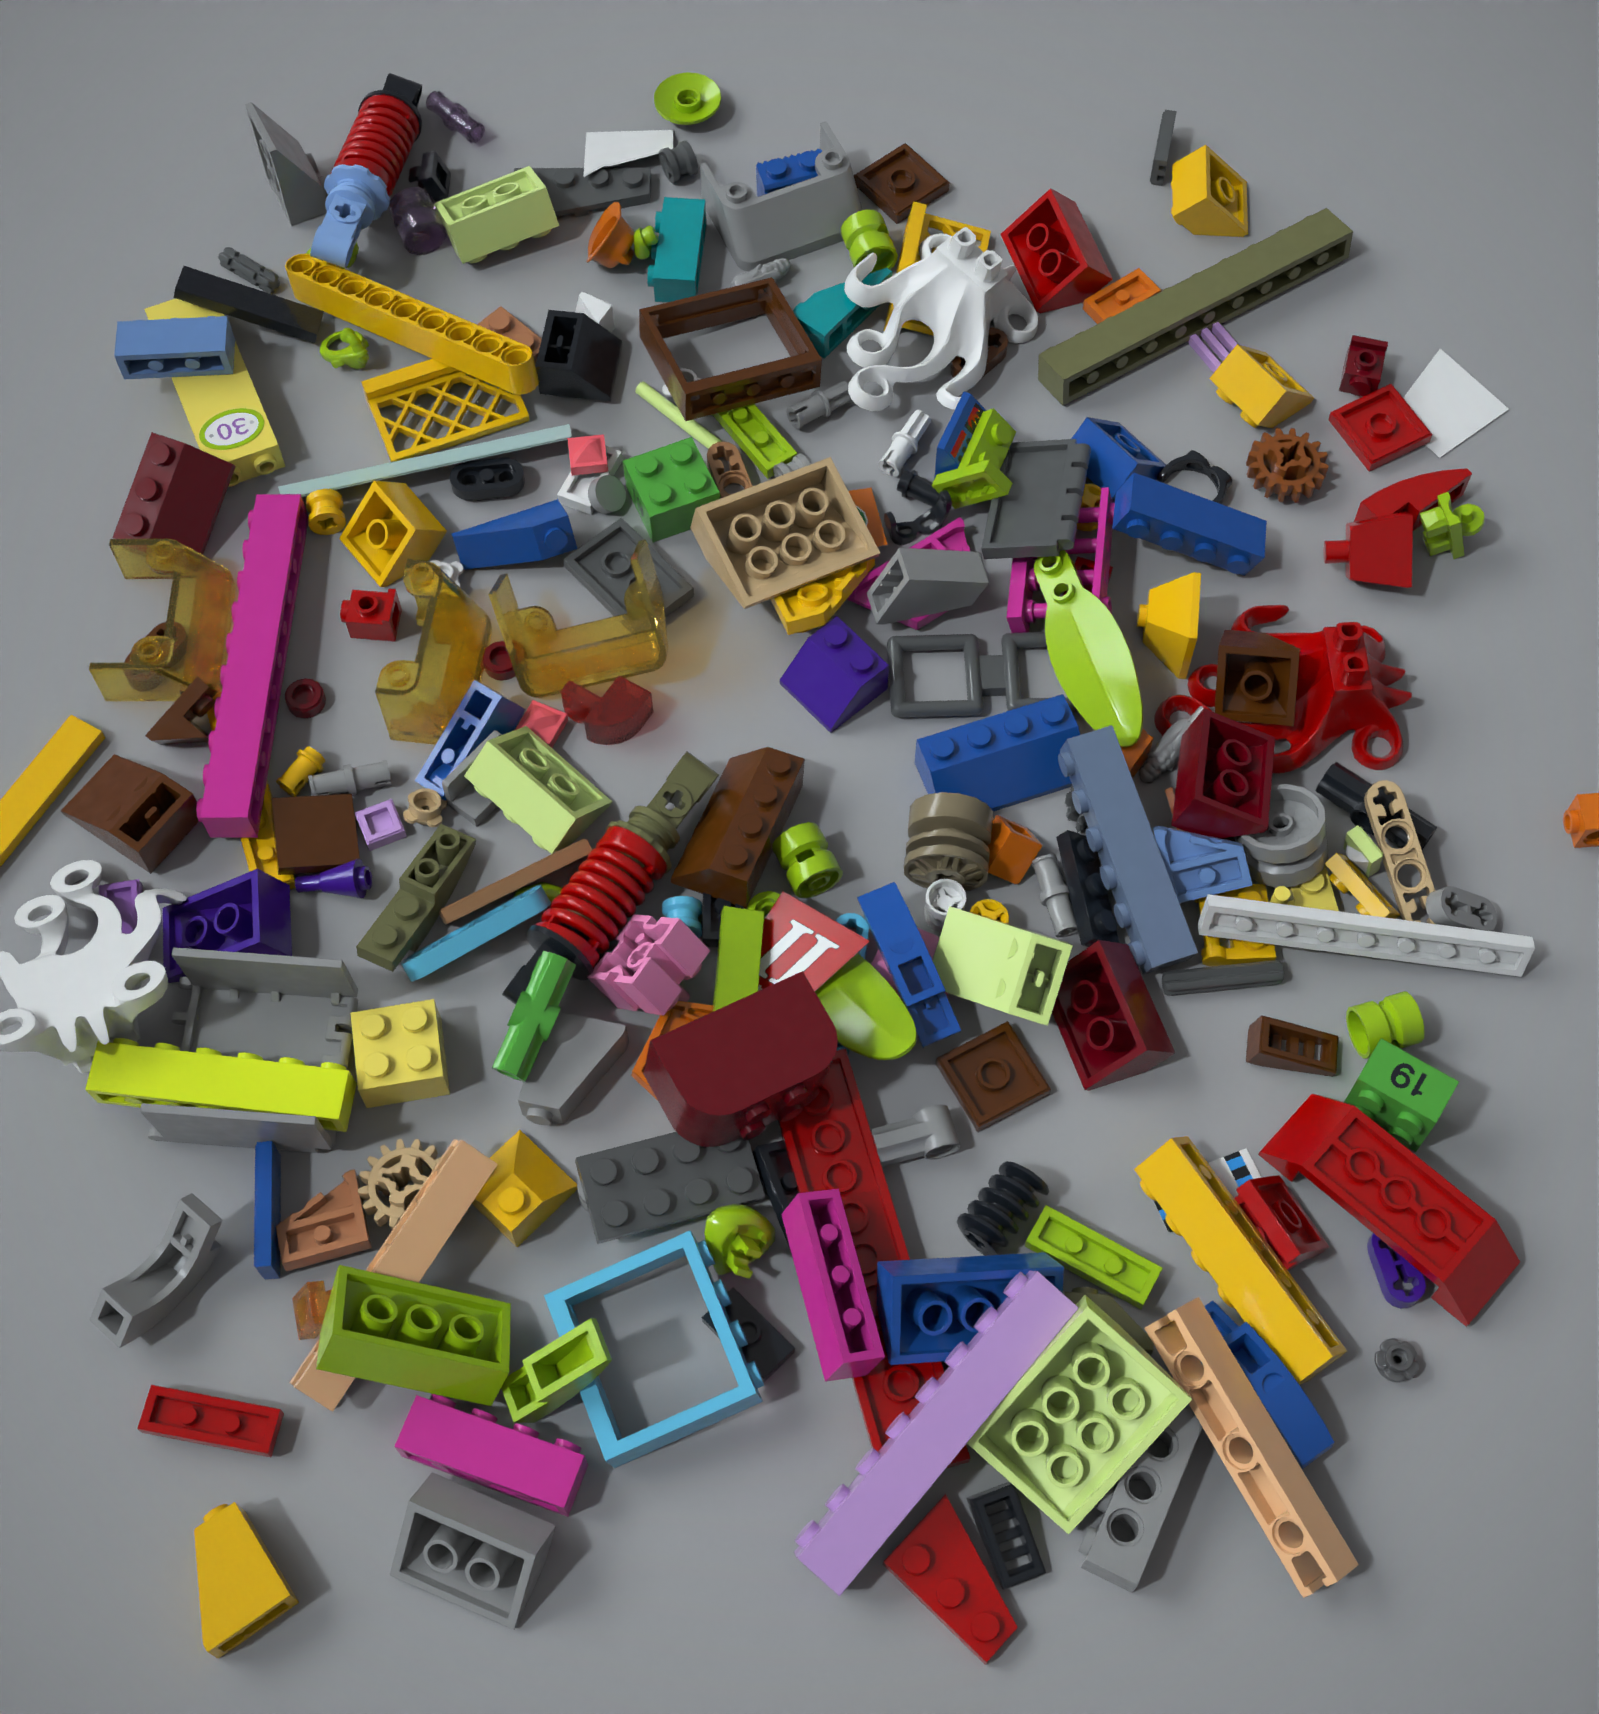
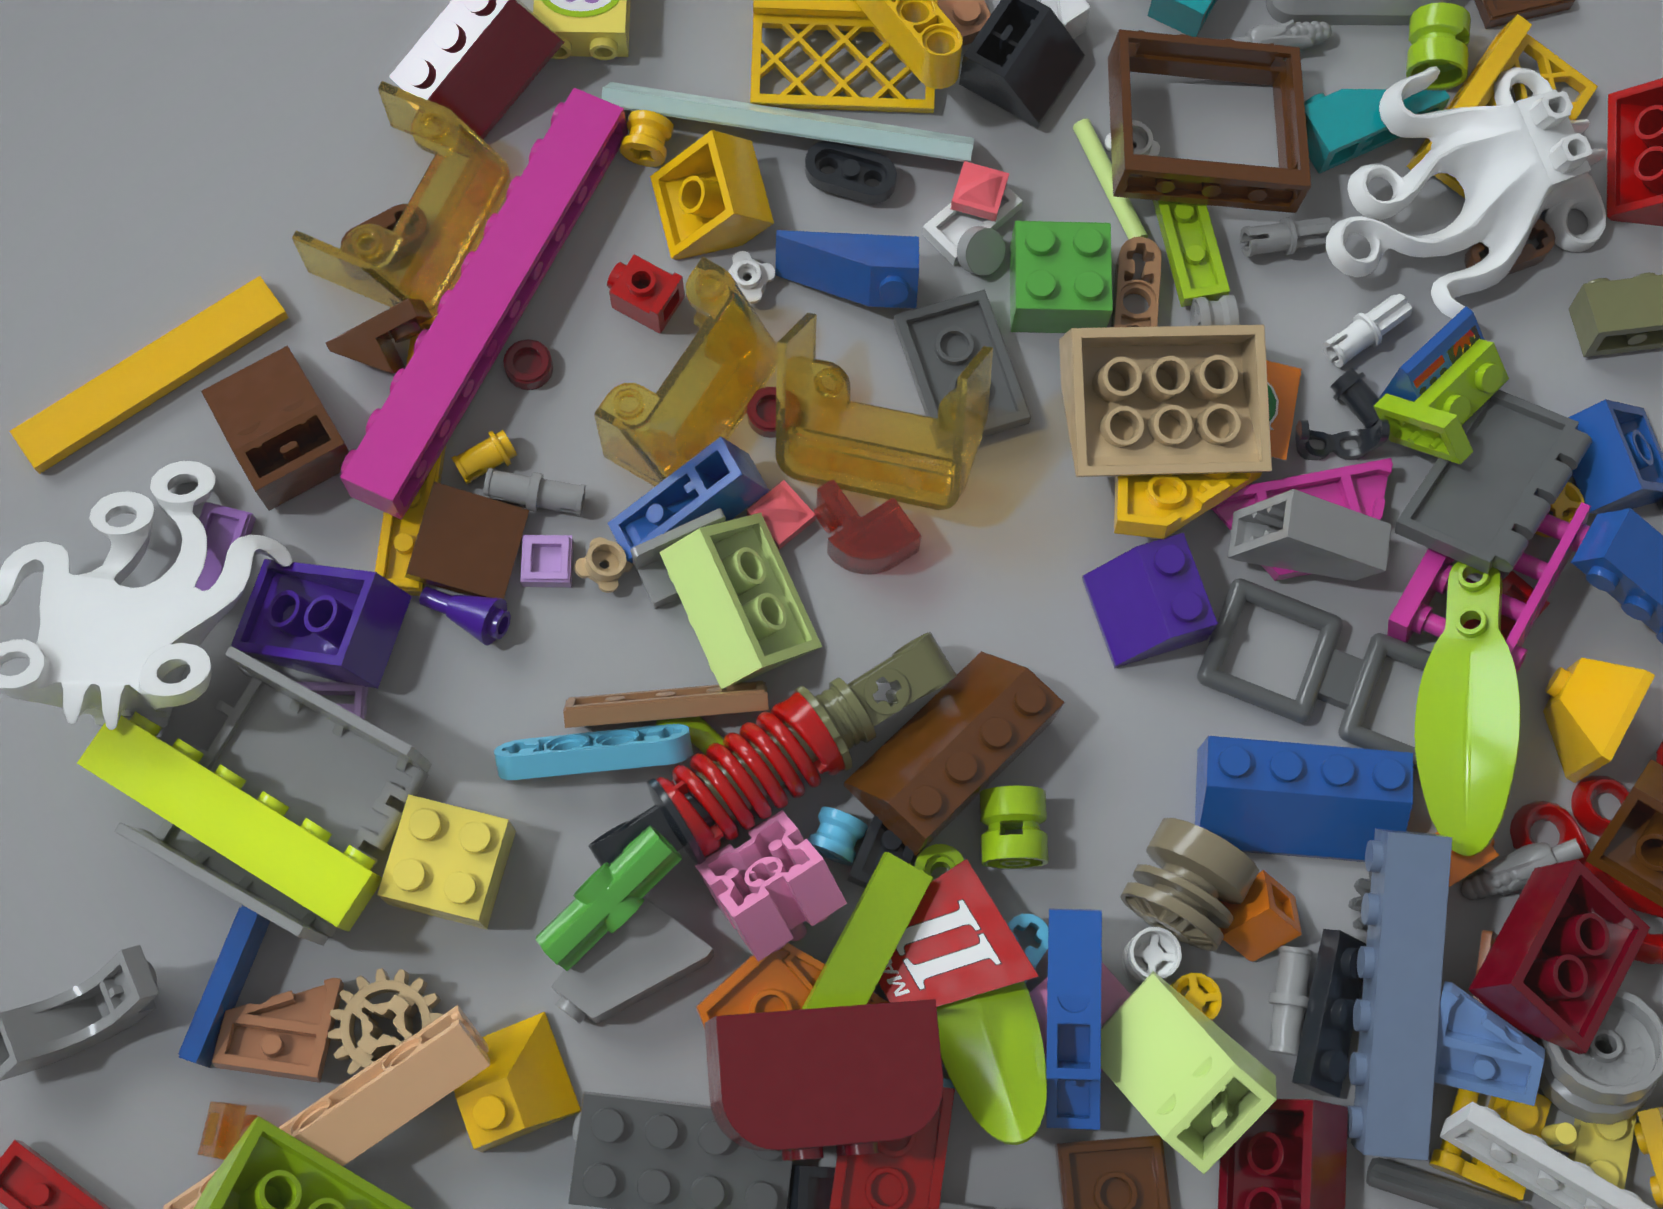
camera: 20 degrees right, 10 degrees up
olive slope [356,824,476,972] -> none

